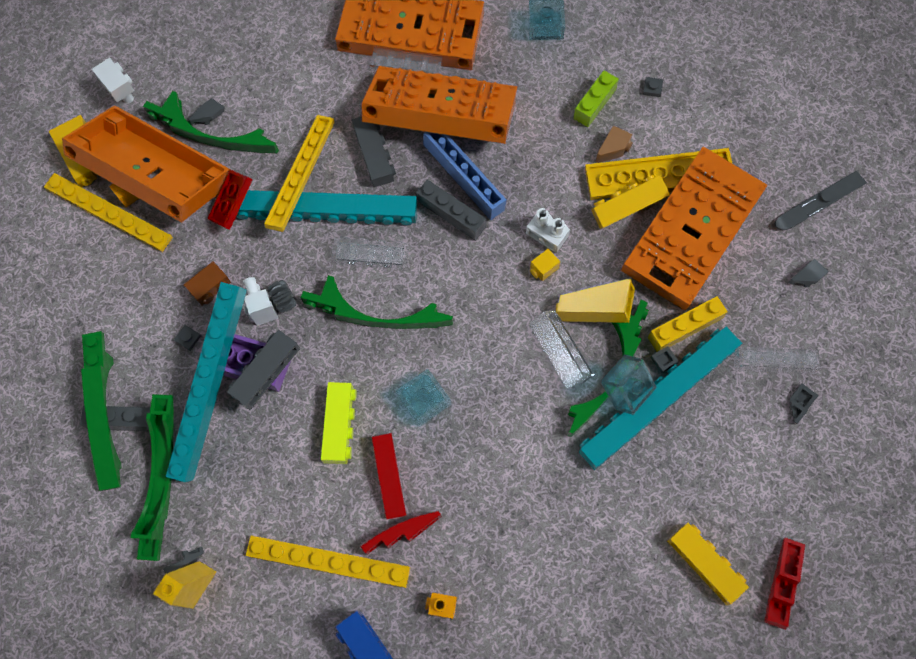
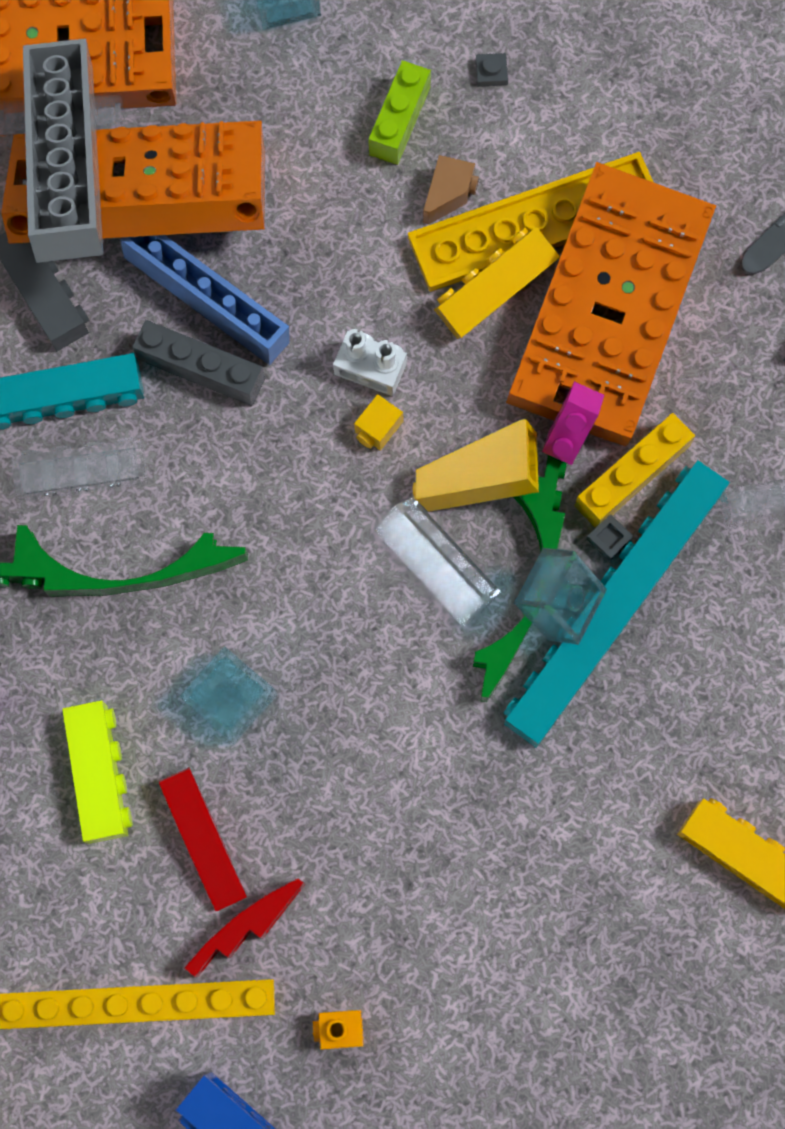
camera: 15 degrees left, 5 degrees up
none -> light grey brick [23,39,103,263]
none -> dark pink brick [542,381,604,465]

